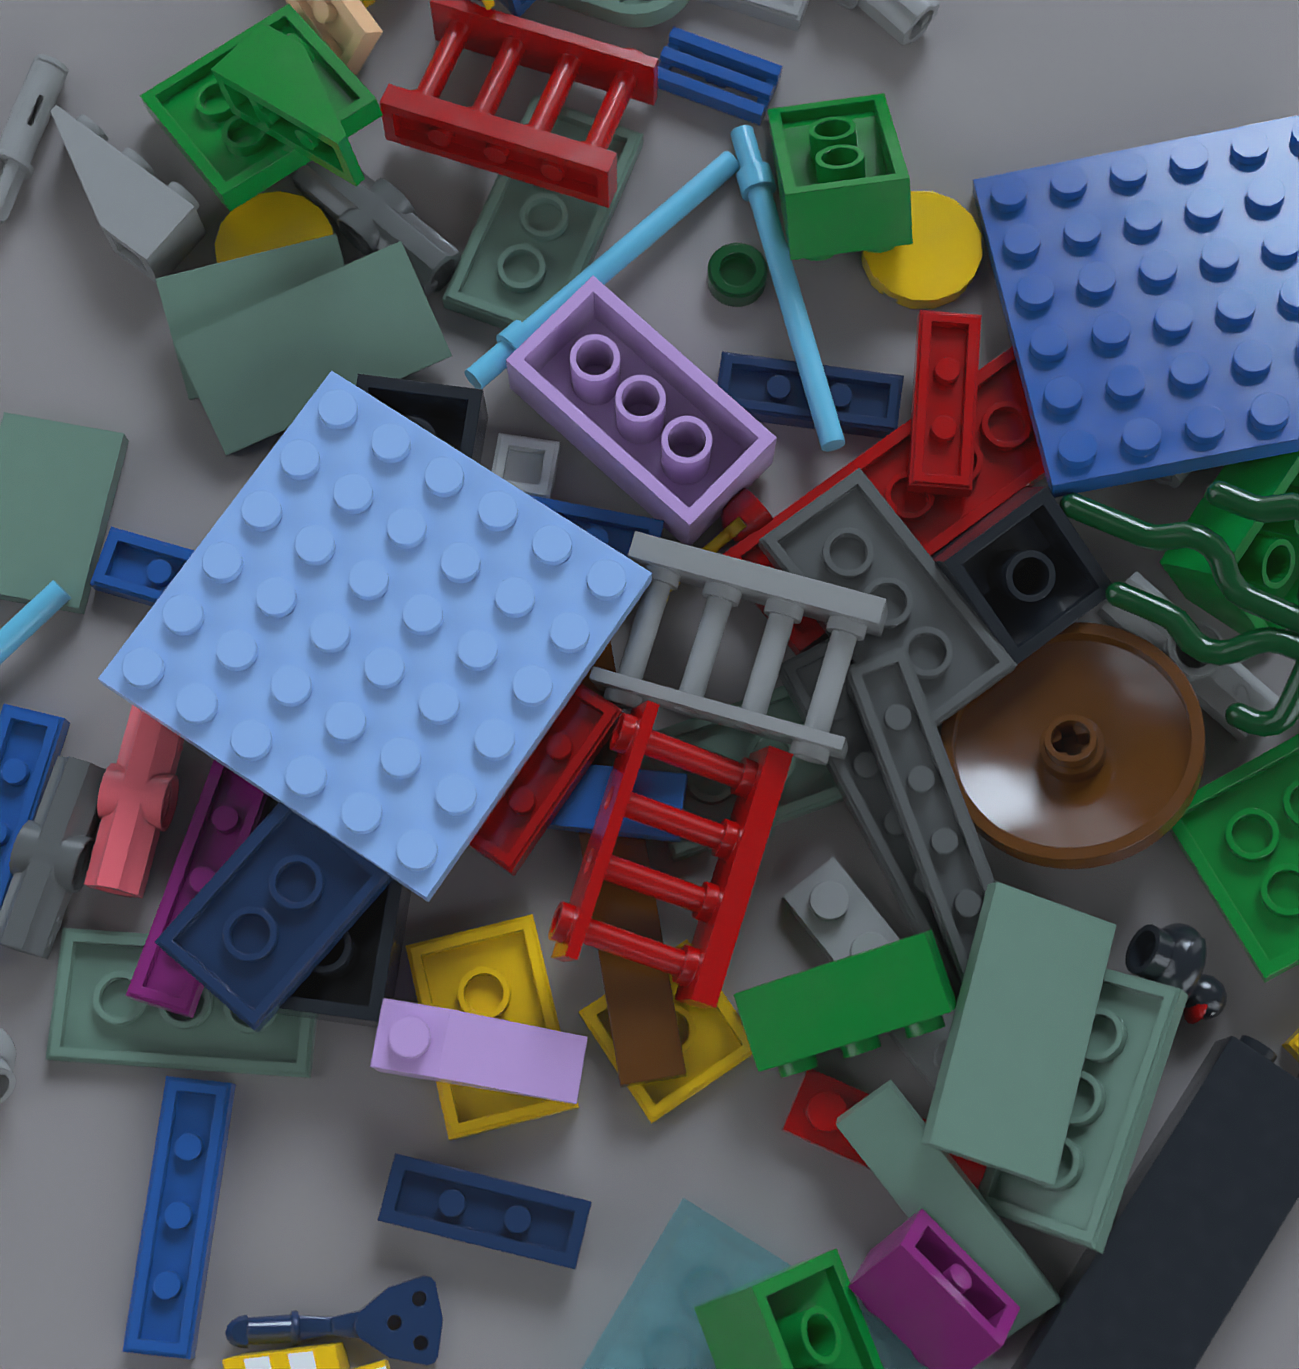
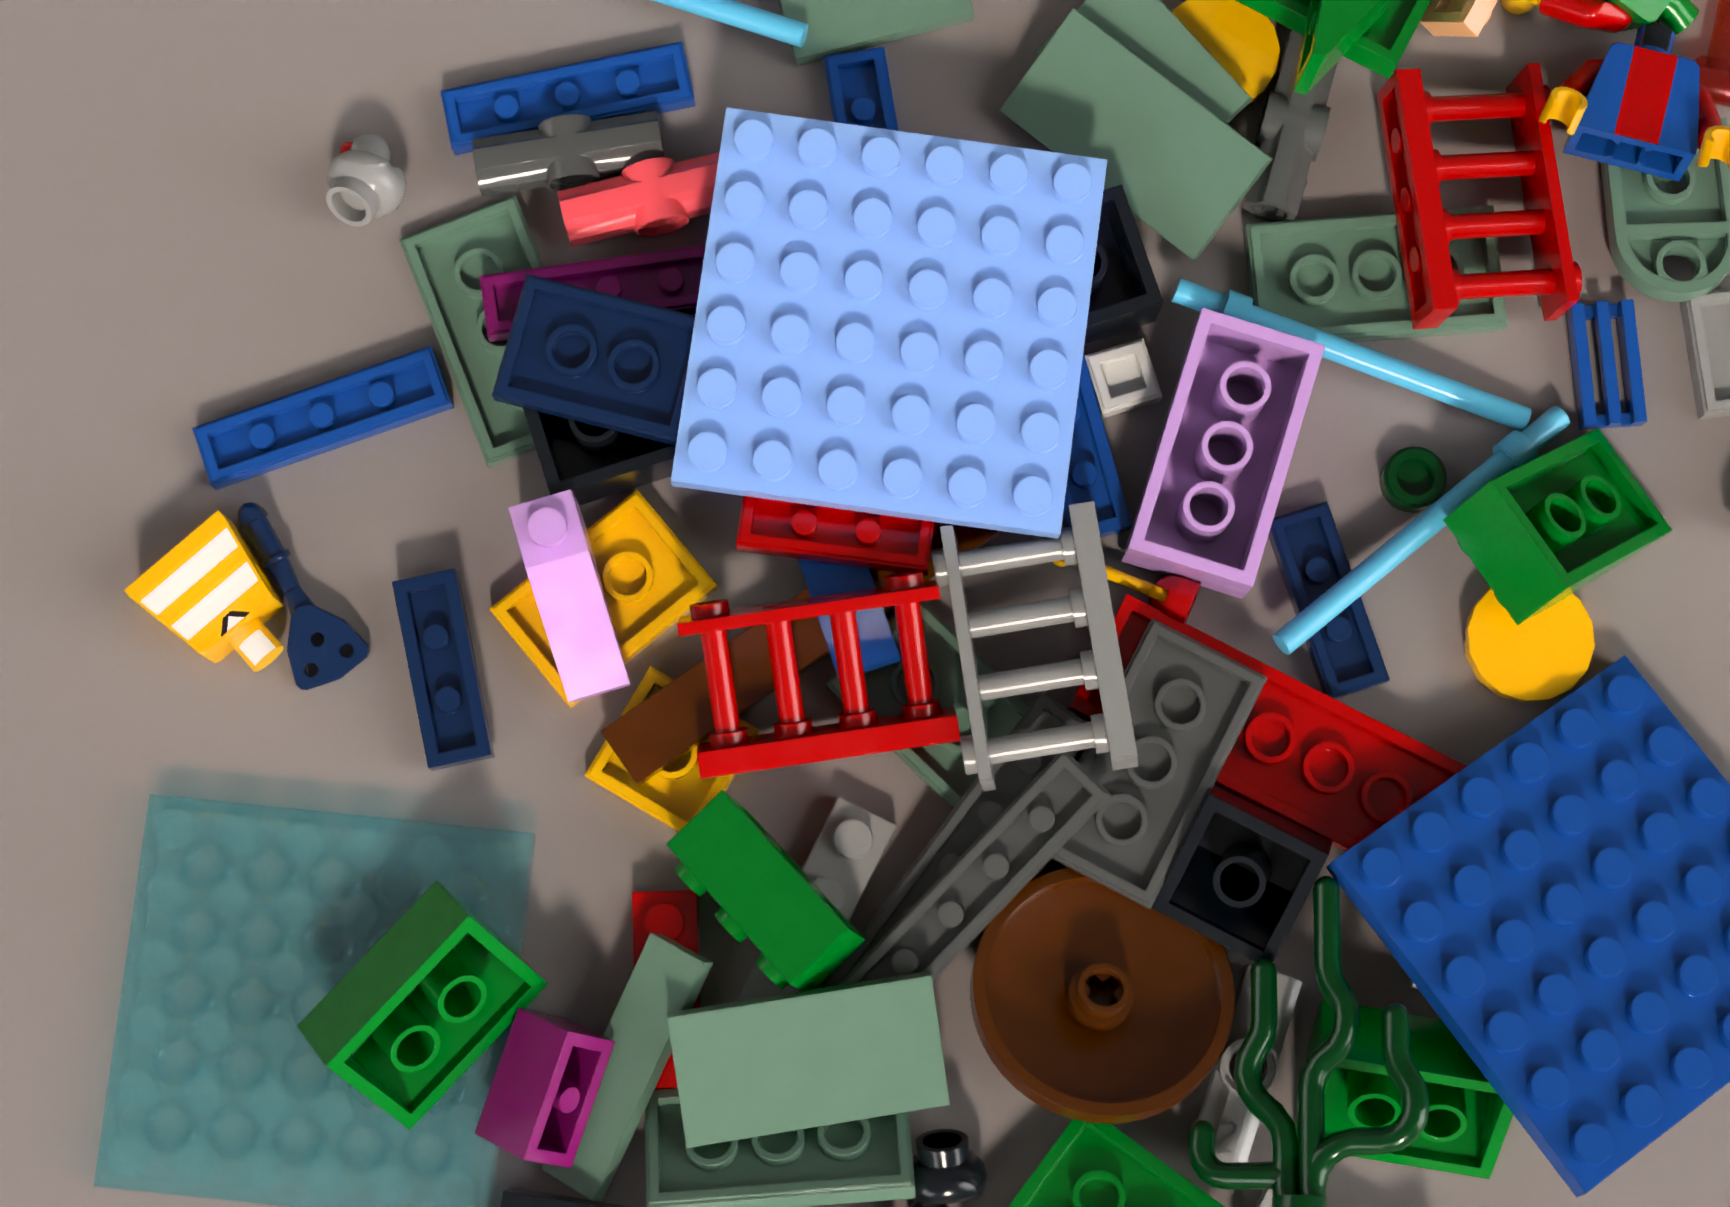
camera: 65 degrees right, 5 degrees up
red tile [906,310,982,497] -> none

